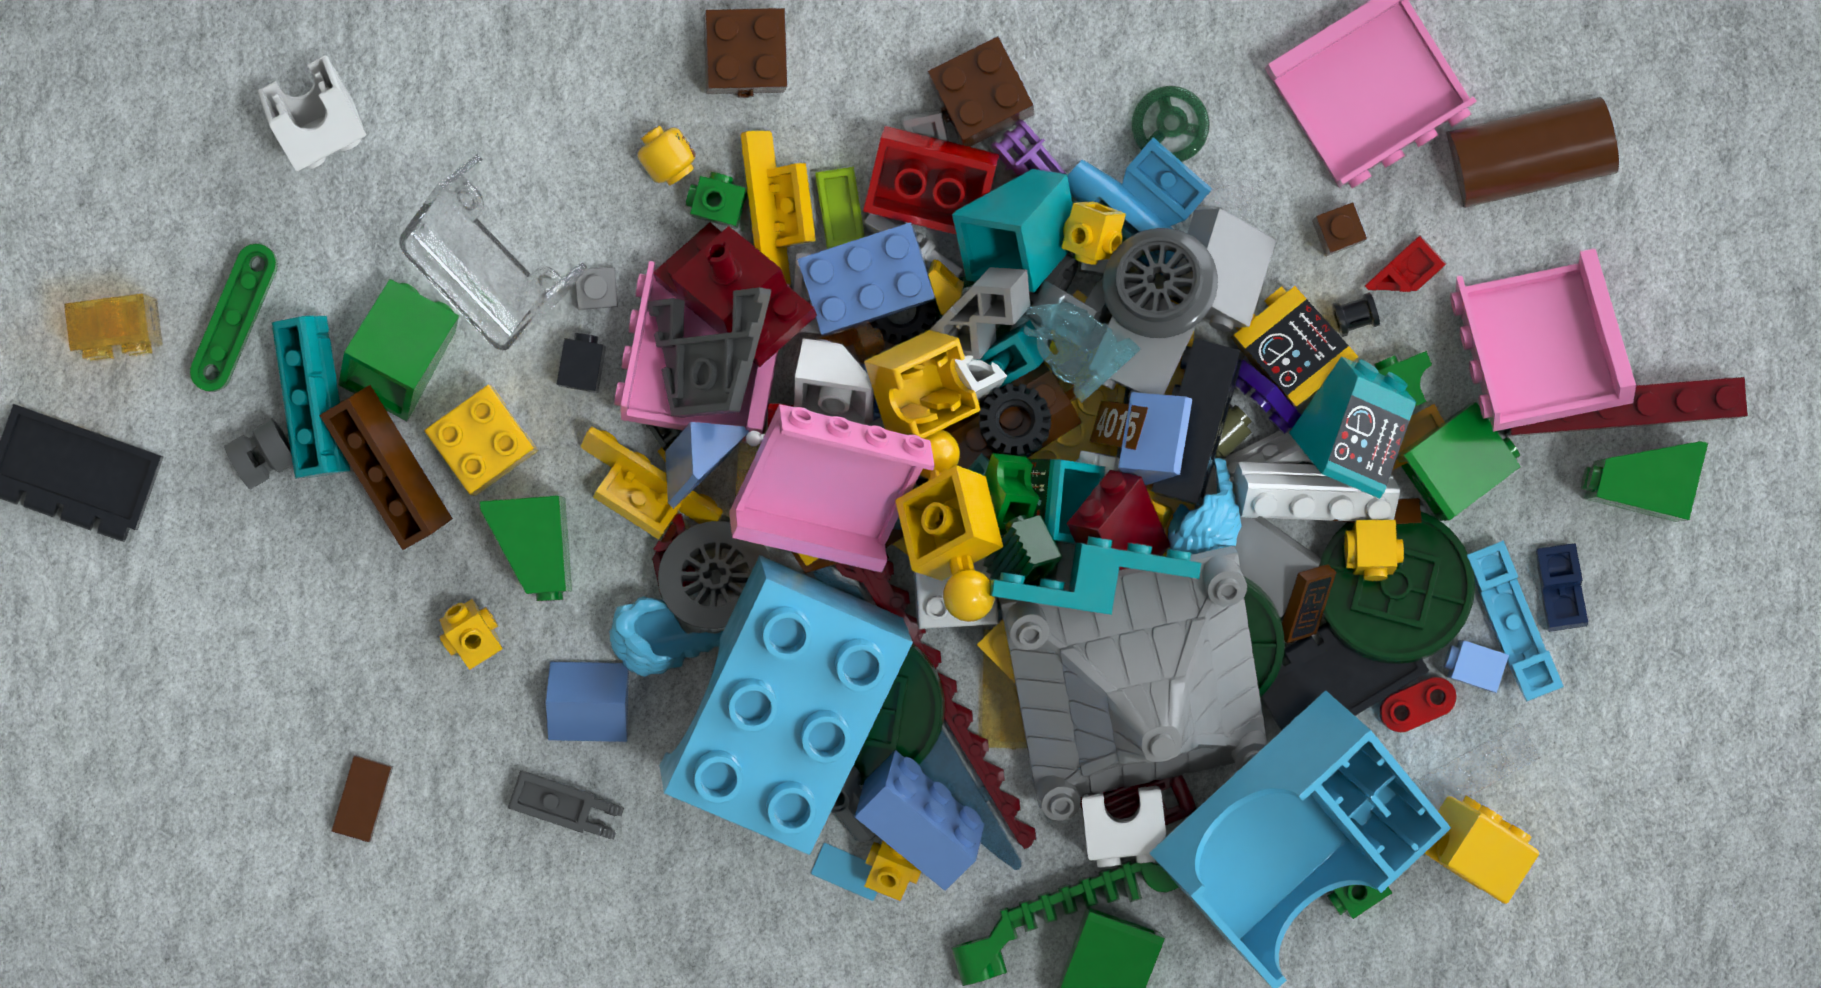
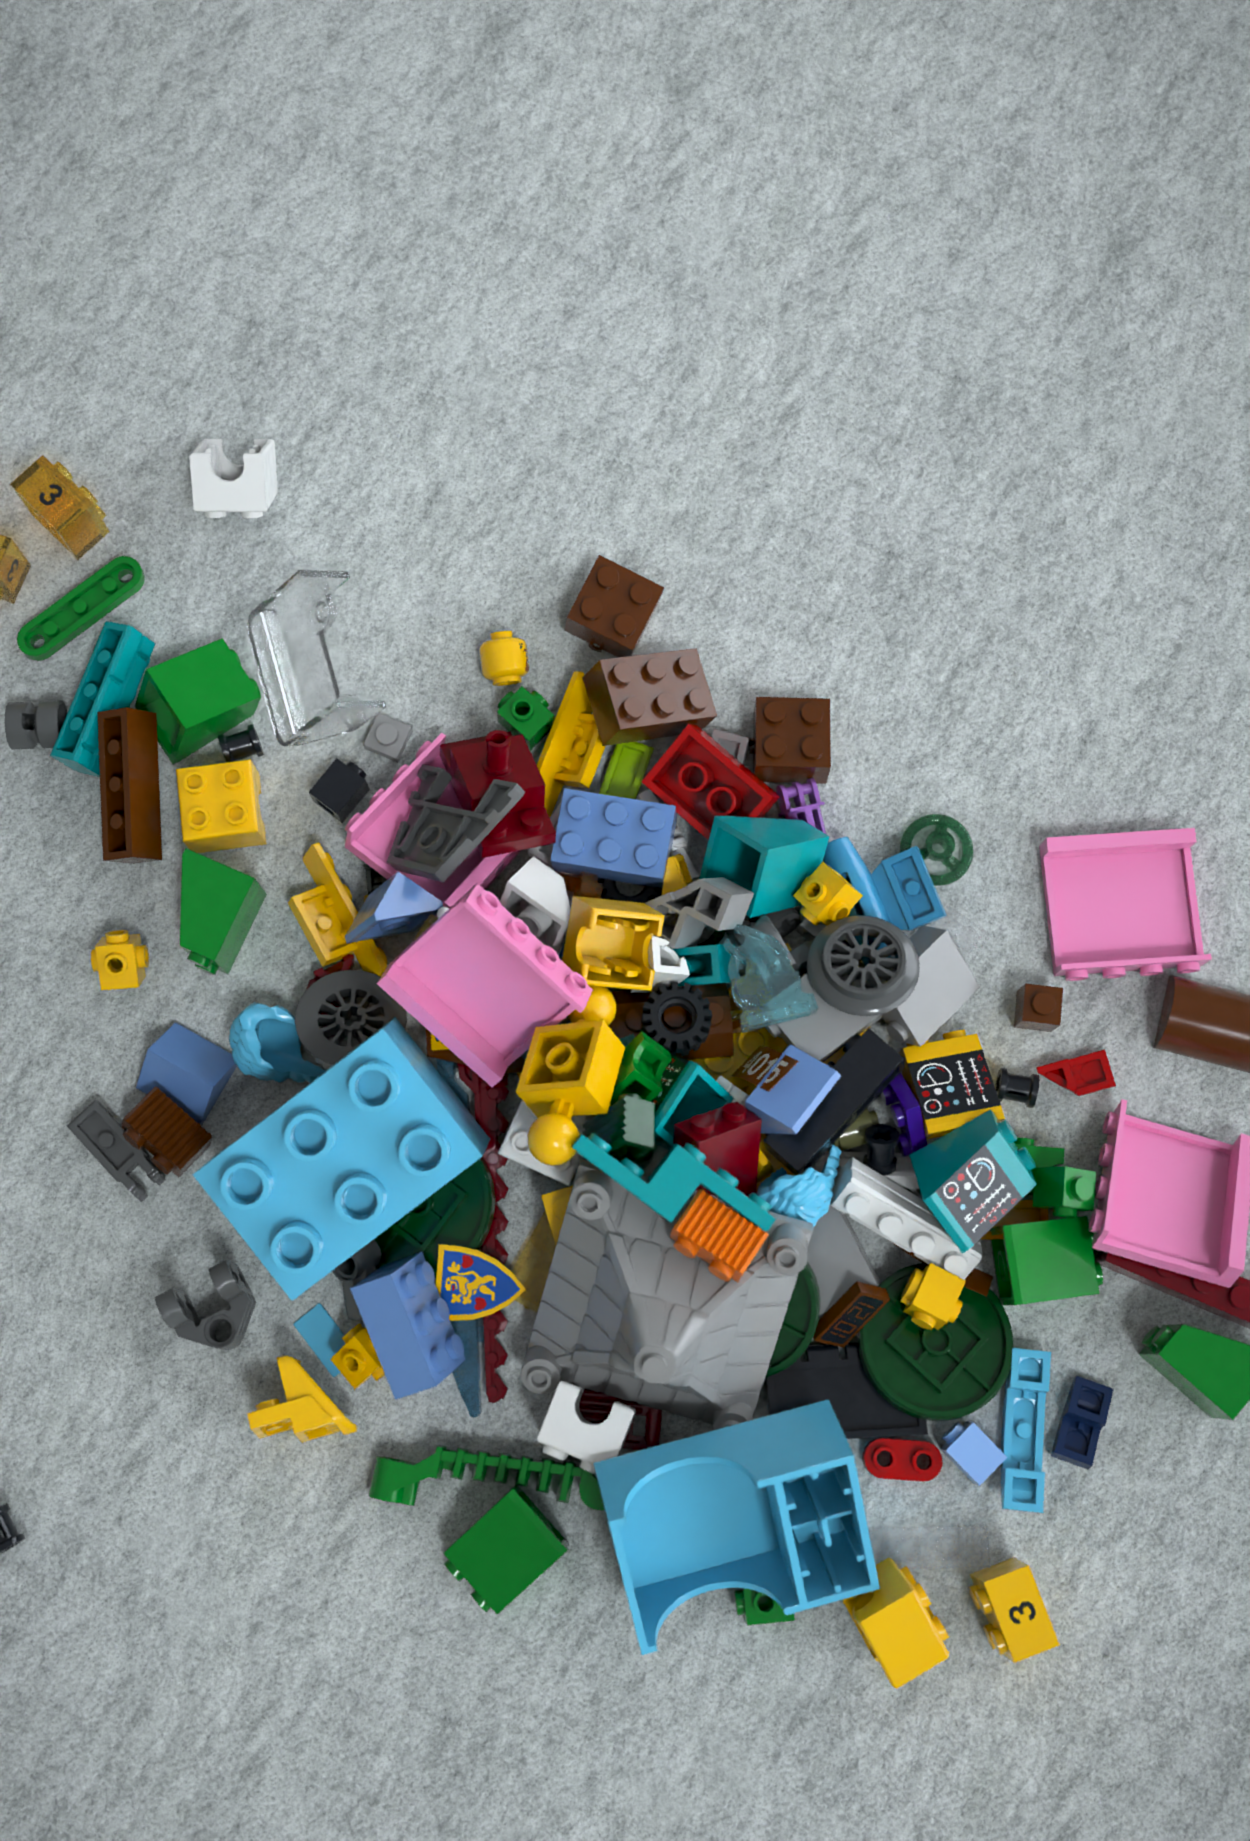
camera: 25 degrees right, 10 degrees down
none -> clear yellow brick [10,455,110,560]
none -> reddish brown brick [122,1086,213,1178]
none -> dark grey piece [155,1259,256,1350]
none -> black bush [218,724,264,762]
none -> yellow piece [247,1355,357,1443]
none -> sticker [436,1244,526,1321]
none -> brick [582,648,717,746]
none -> orange brick [669,1189,768,1283]
none -> black bush [863,1124,900,1176]
none -> yellow brick [968,1557,1060,1663]
none -> green brick [1032,1166,1096,1218]

